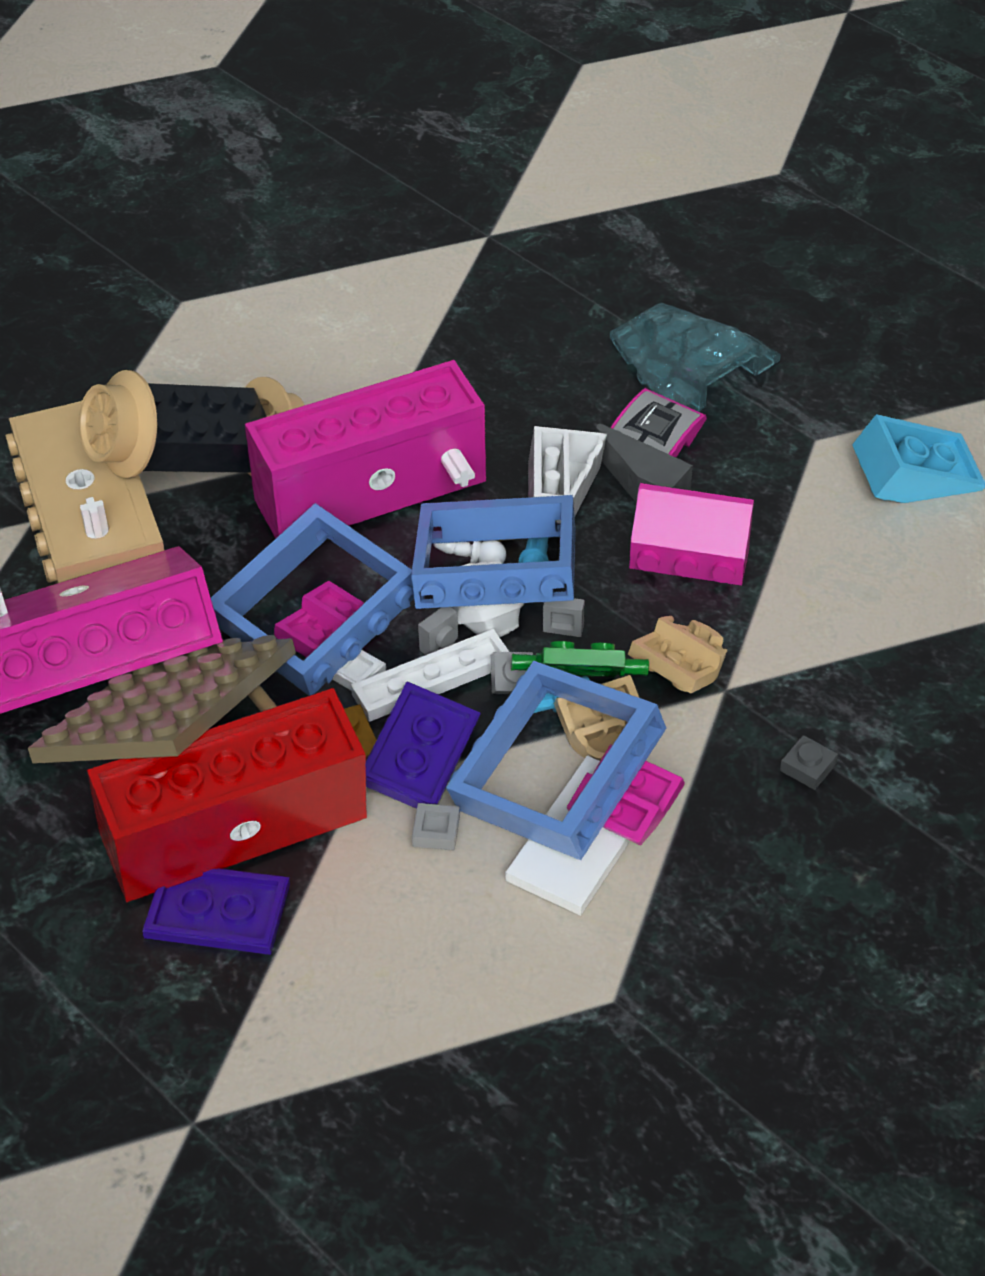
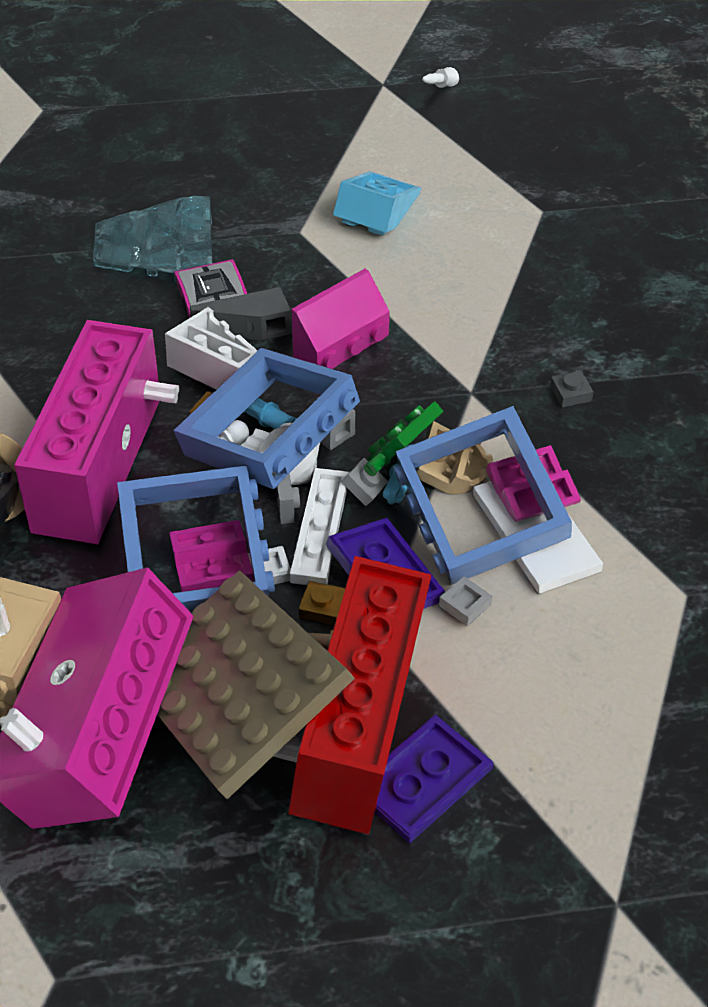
camera: 55 degrees left, 0 degrees up
tan slope [628,616,727,693] -> none

